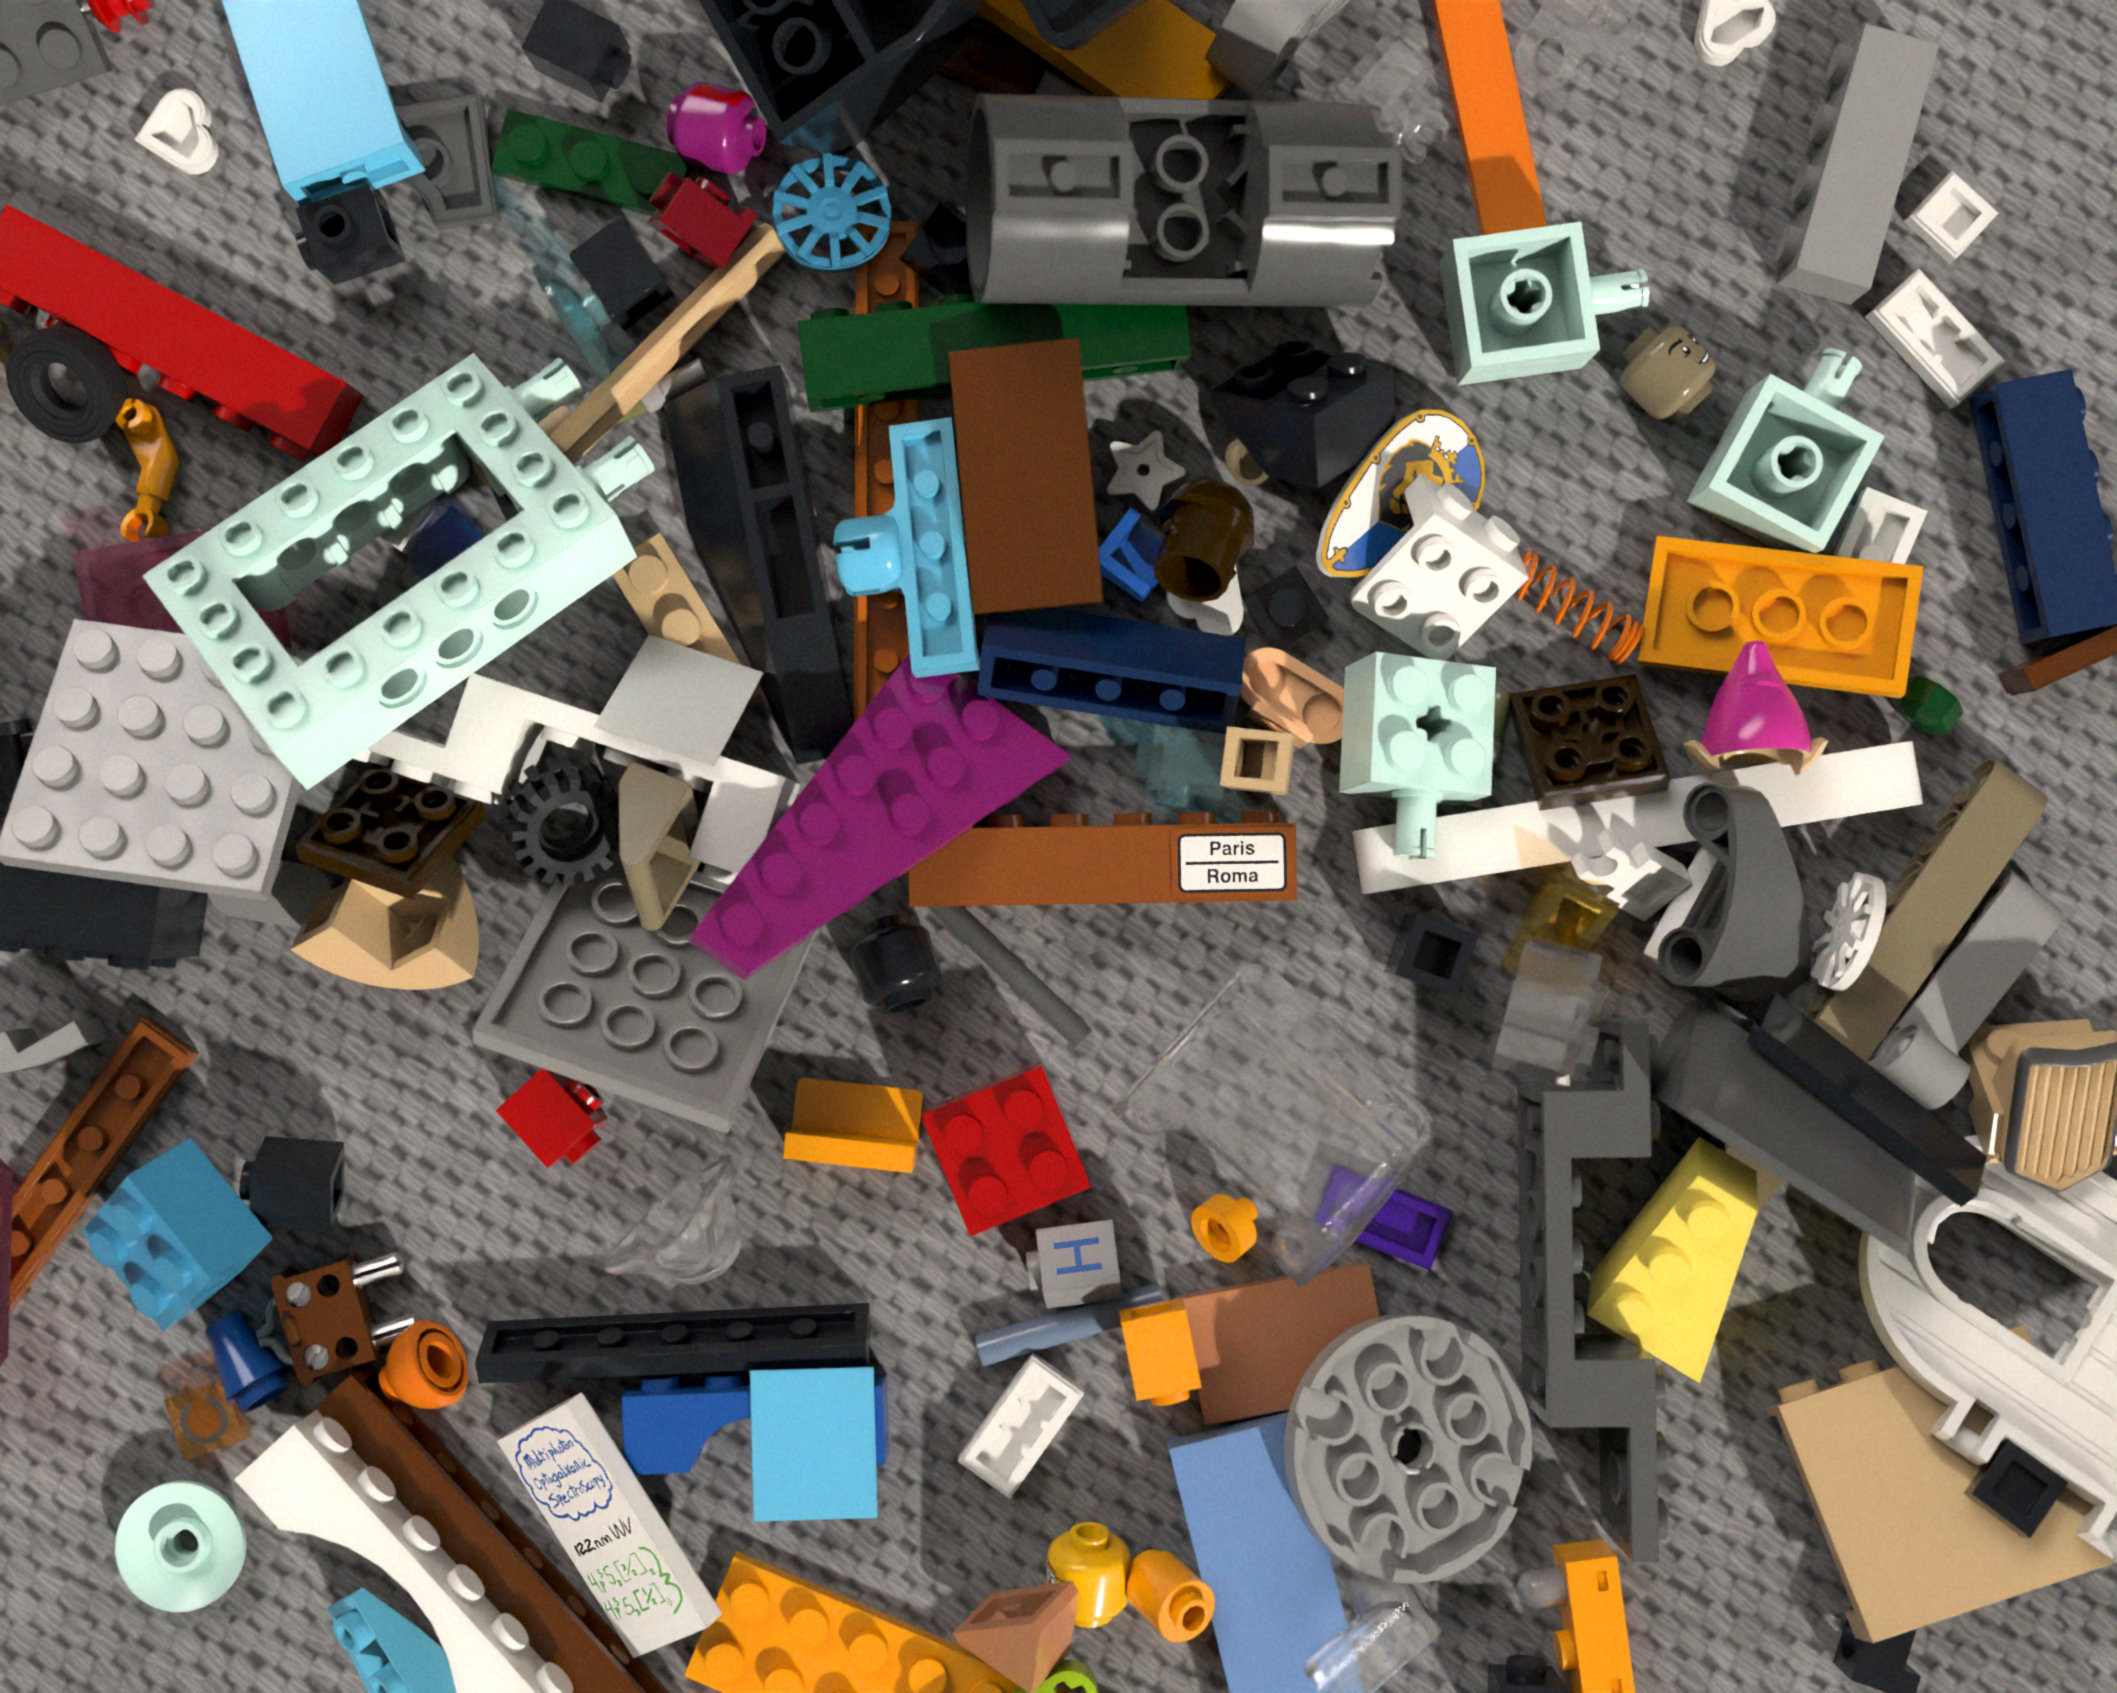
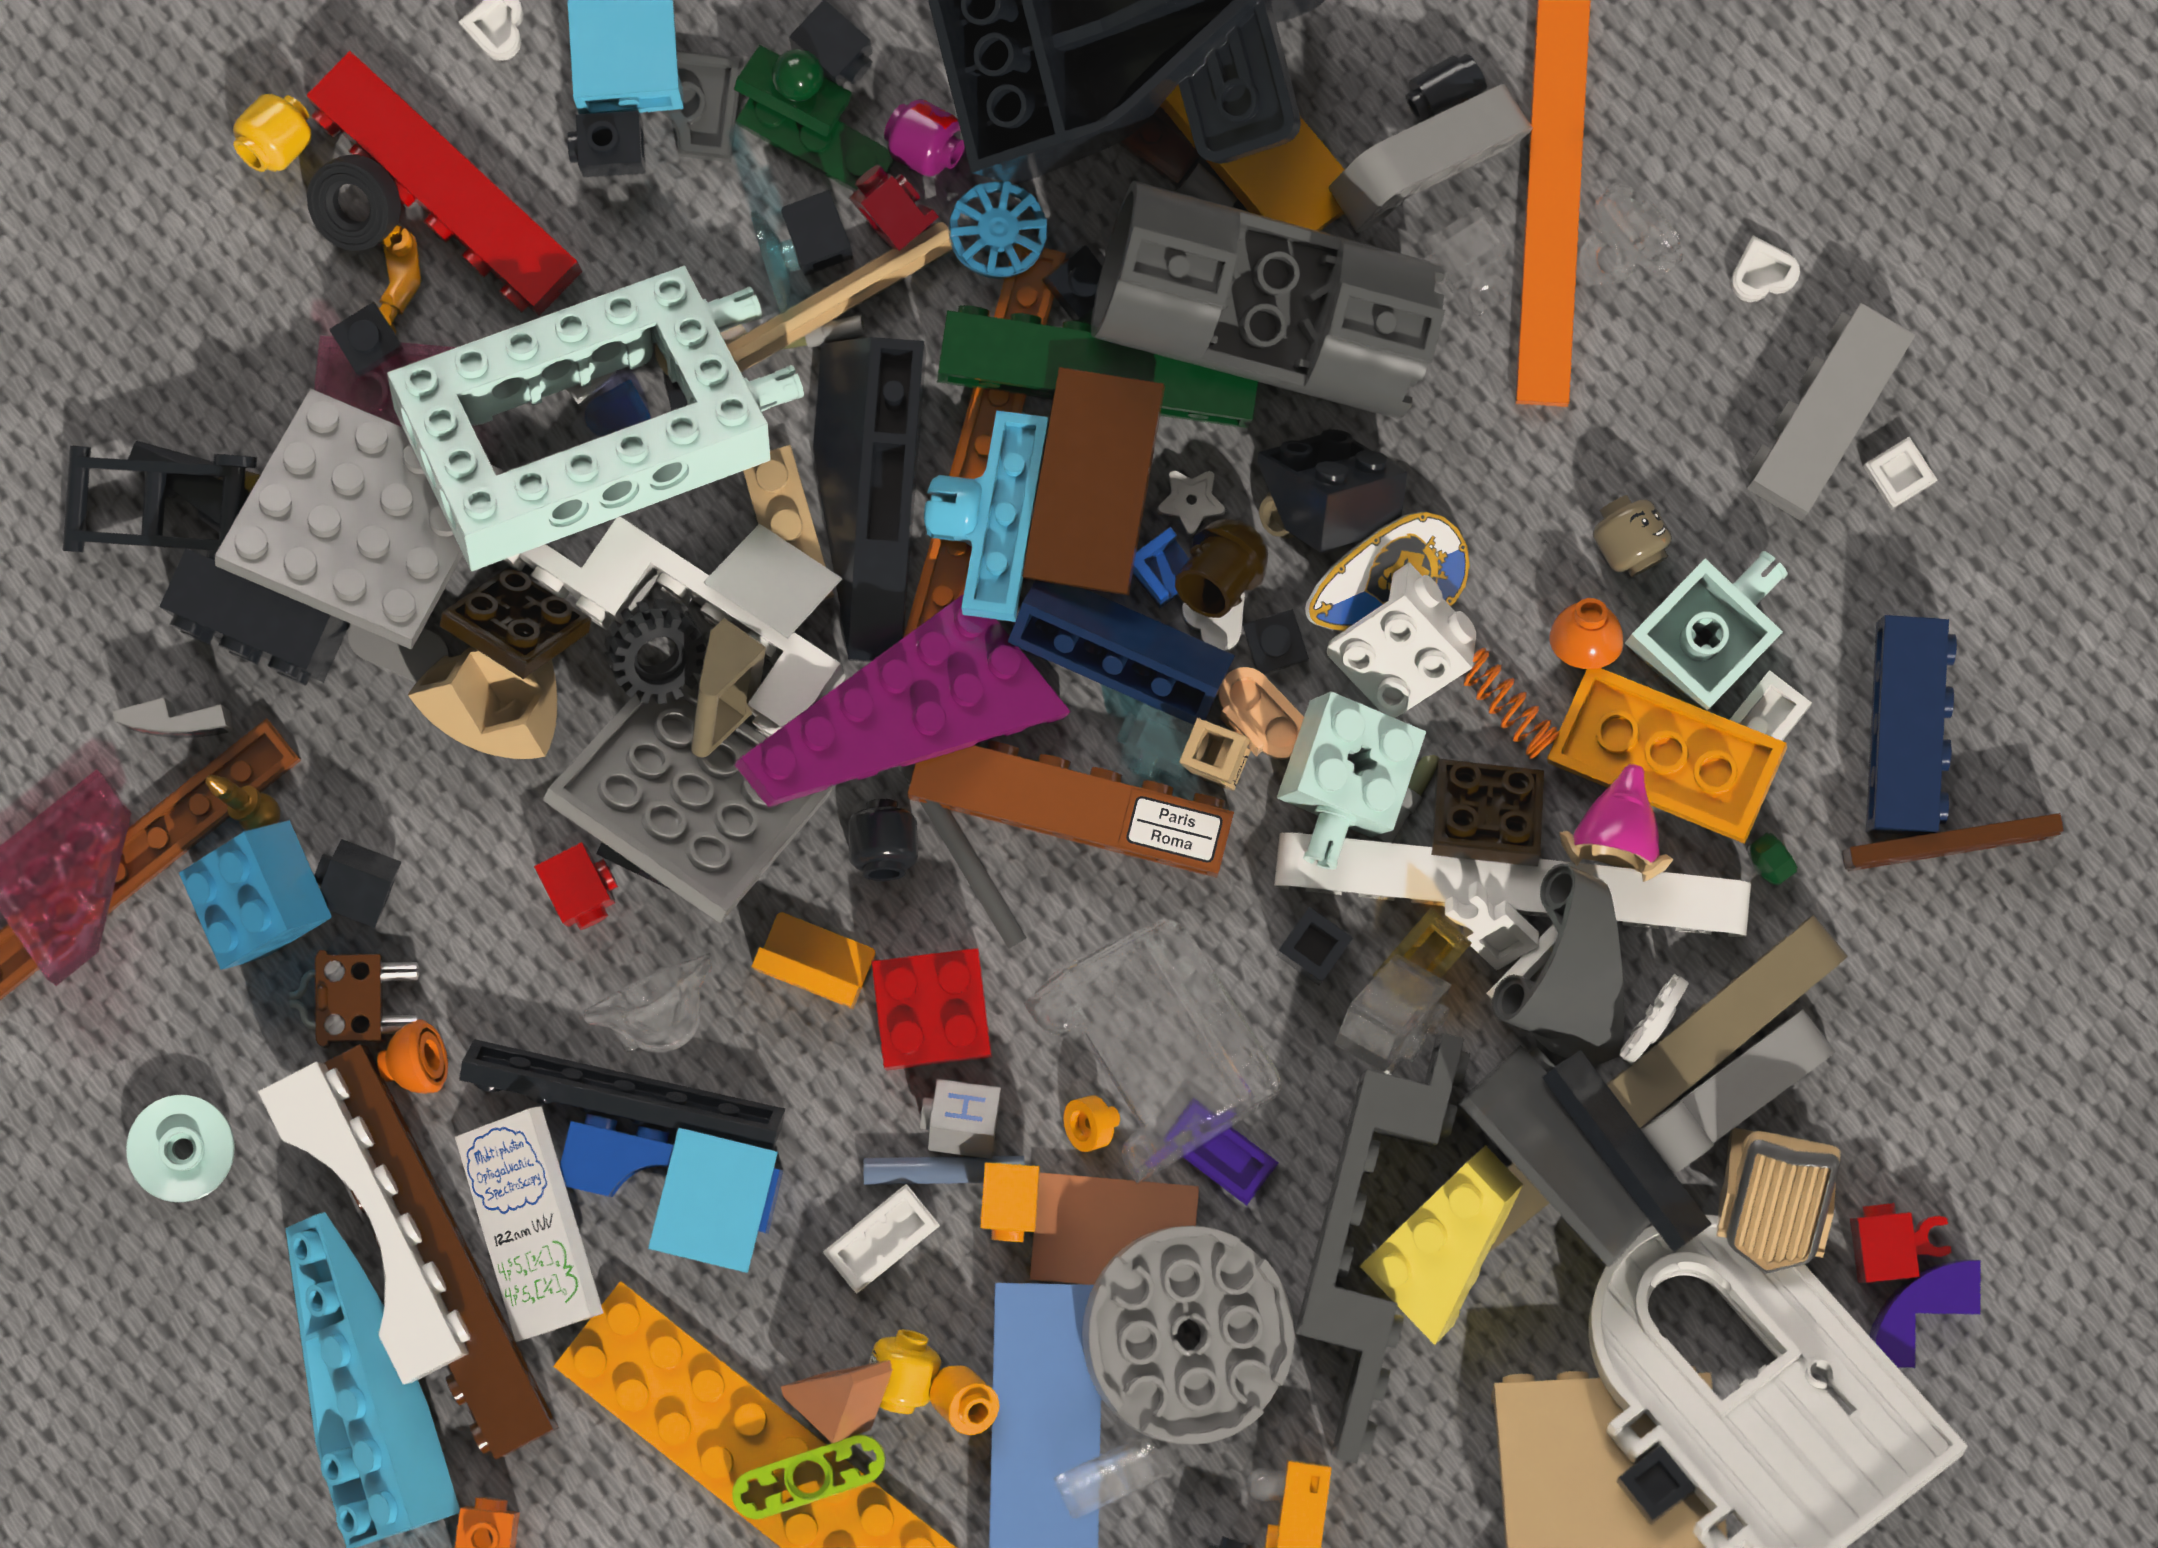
camera: 15 degrees right, 5 degrees down
clear orange tile [164,1379,252,1461] -> none
blue cone [205,1312,290,1414] -> none
light aqua brick [1439,222,1649,386] -> none
white plate [1865,269,2005,409] -> none
none -> pearl gold bar [205,775,280,831]
none -> black plate [329,302,404,377]
none -> dark green tile [734,45,852,137]
none -> orange brick [1549,598,1623,669]

